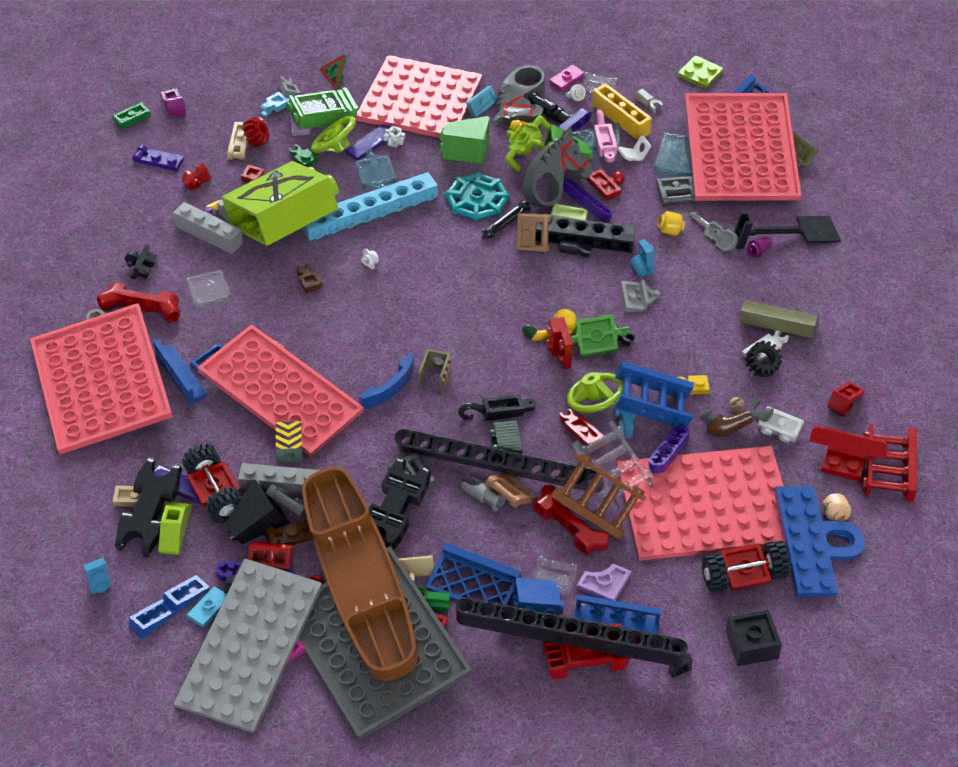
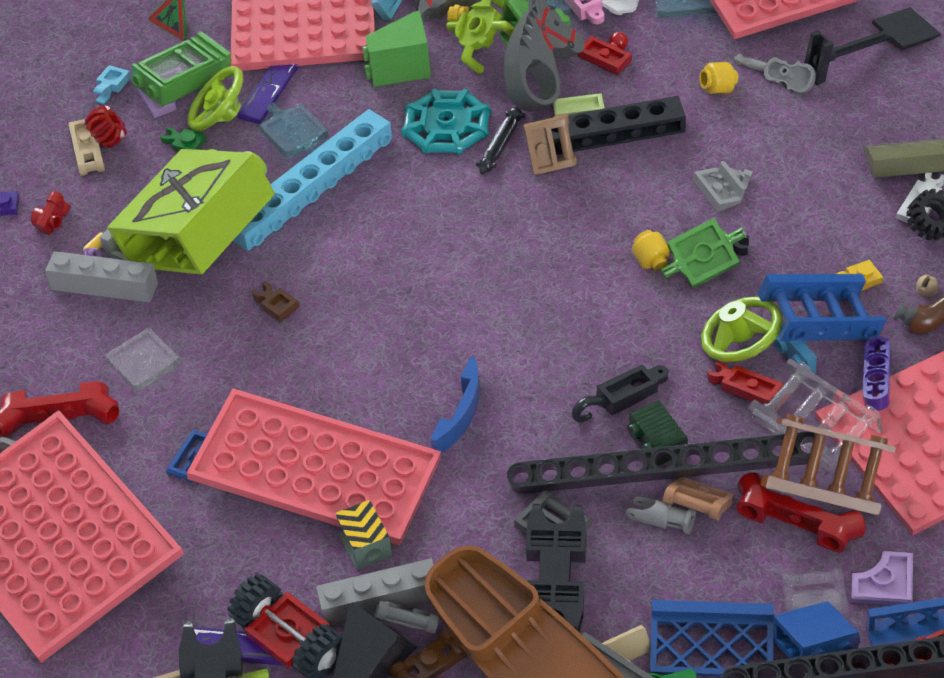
camera: 15 degrees left, 0 degrees up
black hips [125,245,157,279] -> none
blue fence [153,339,207,404] -> none
plate [241,165,265,183] -> none
light grey plate [278,76,301,98] -> none
white plate [361,249,379,270] -> none
white gear [384,126,405,148] -> none
olive piece [418,348,451,392] -> none
arm [522,324,548,341] -> none
red plate [545,317,573,370] -> none
black bar [559,239,592,258] -> none
dark purple beam [563,178,613,223] -> none
dark azure plate [630,239,655,278] -> none
dark grey plate [656,176,697,206] -> none
magenta cone [746,236,772,257] -> none

